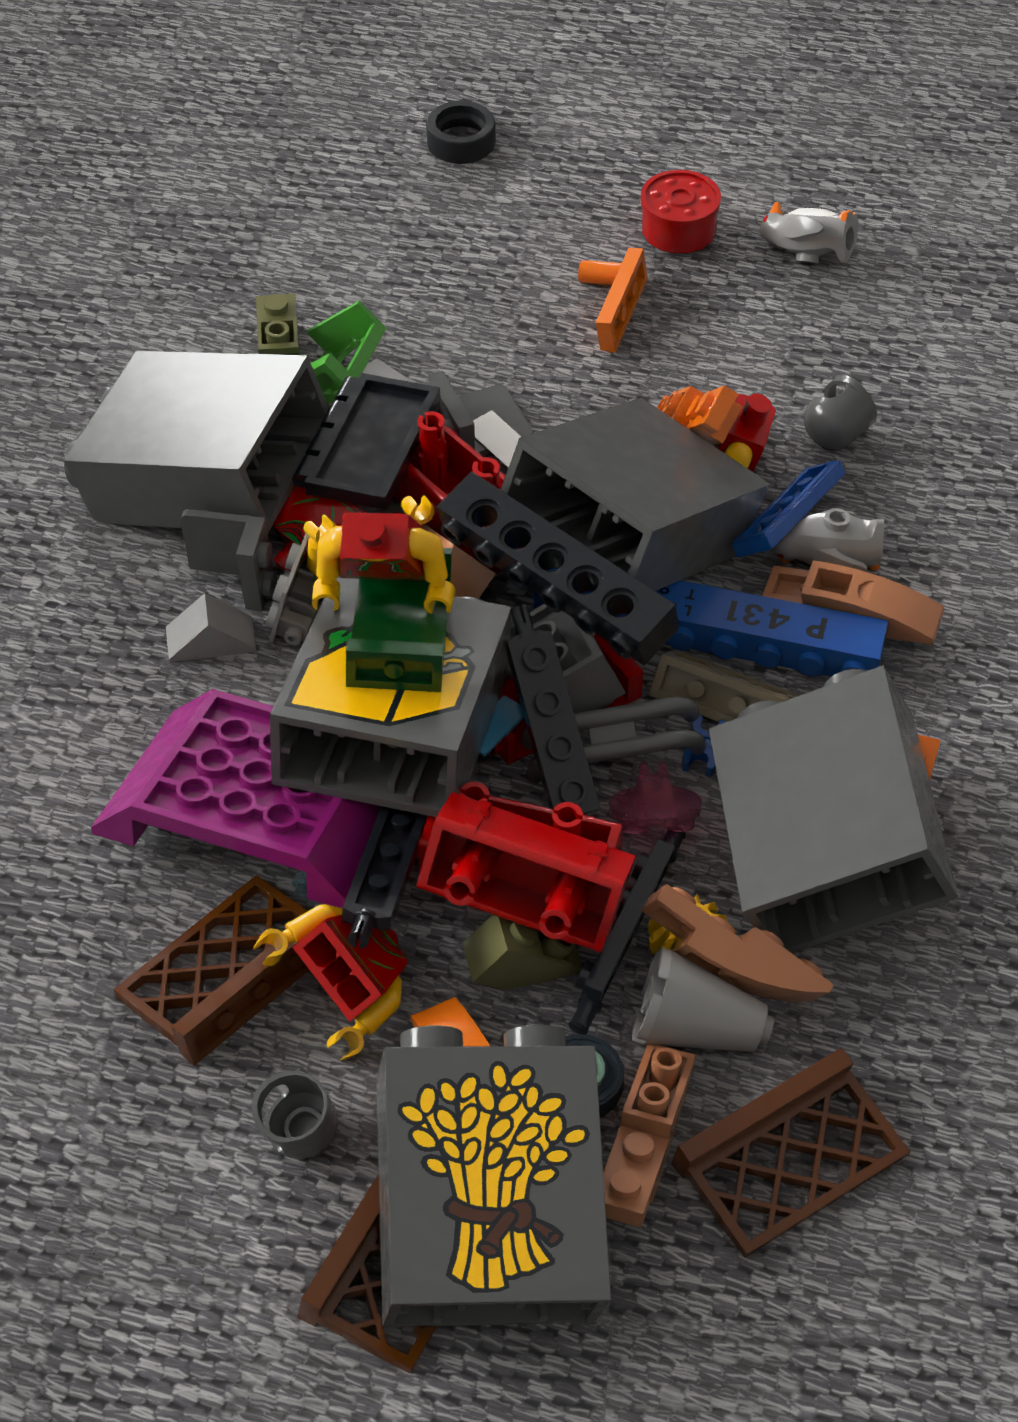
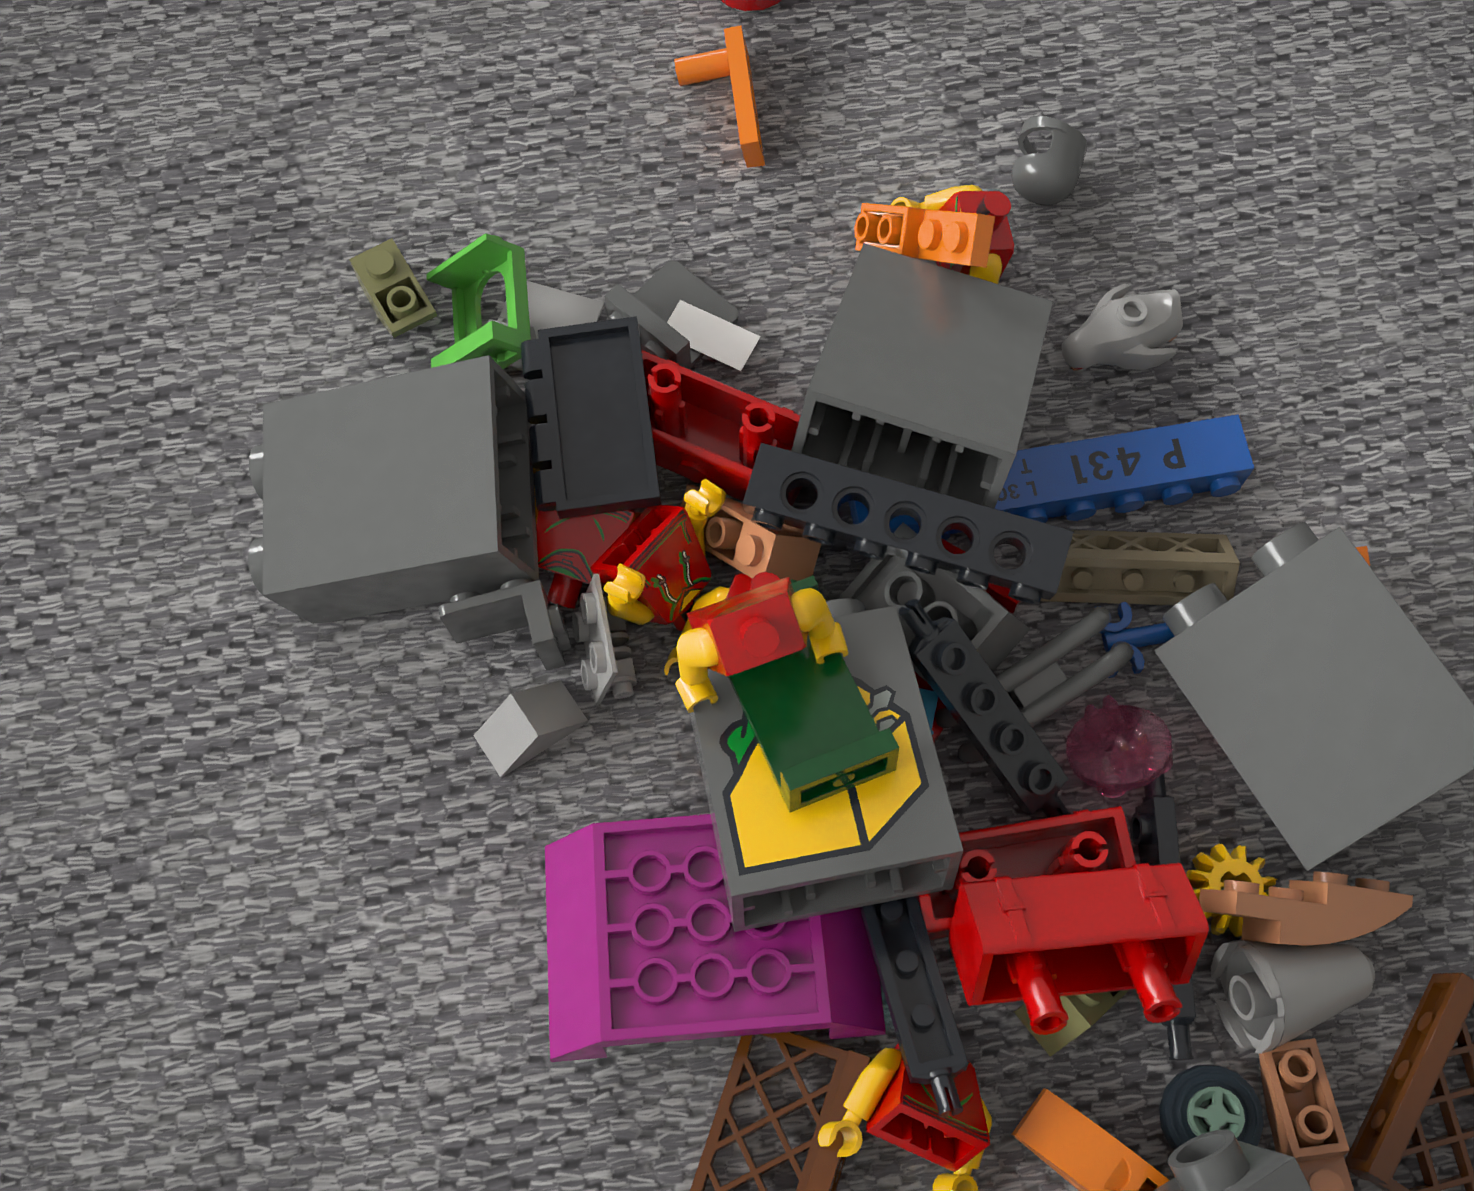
camera: 25 degrees left, 20 degrees up
blue tile [731,460,845,557] -> none
nougat slope [762,560,944,645] -> none

